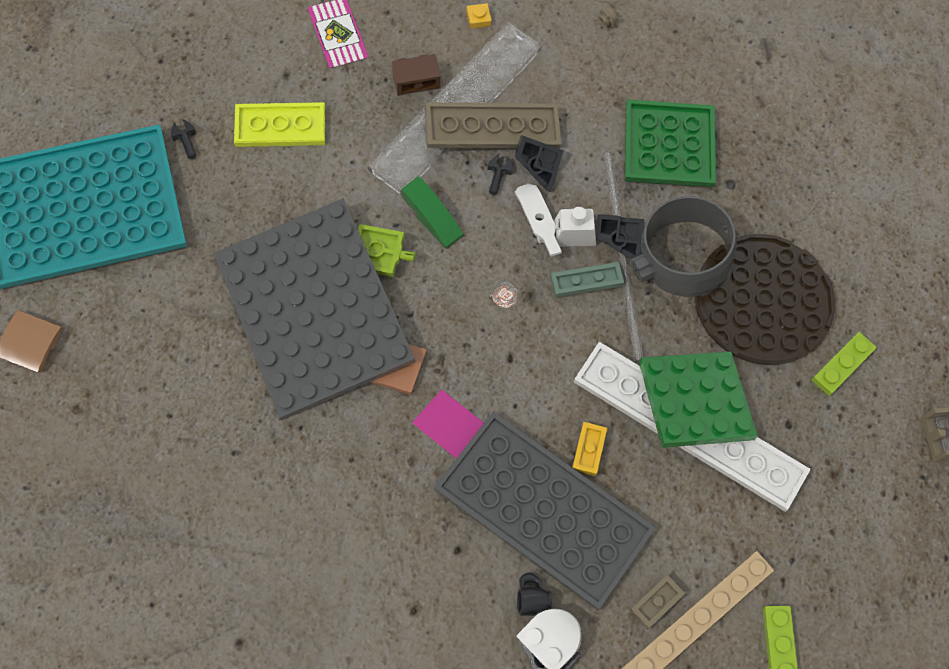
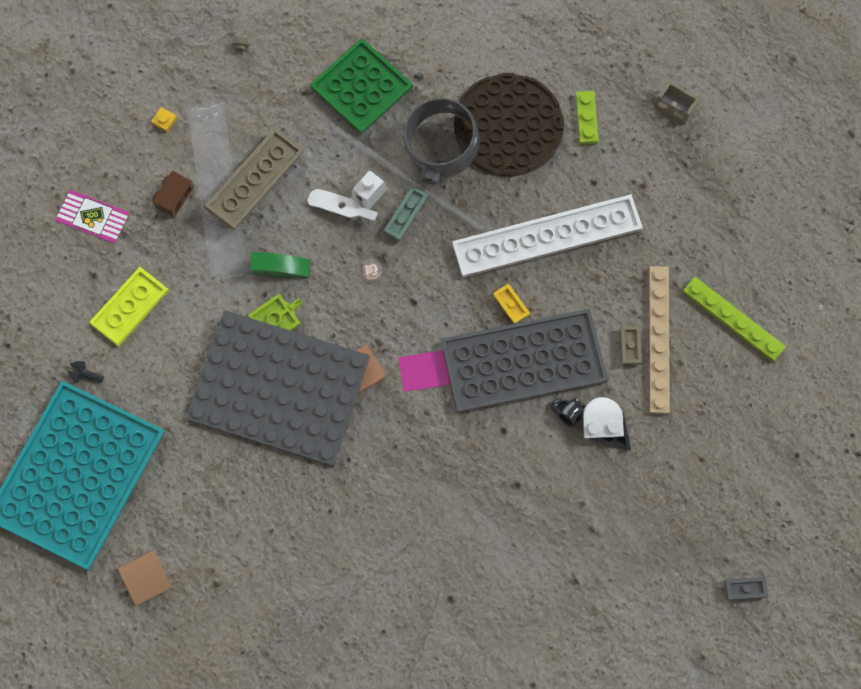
camera: 45 degrees left, 5 degrees up
black bar [487,154,512,195] -> none
black slope [515,135,564,192] -> none
black slope [595,214,644,259] -> none
green plate [639,352,758,448] -> none

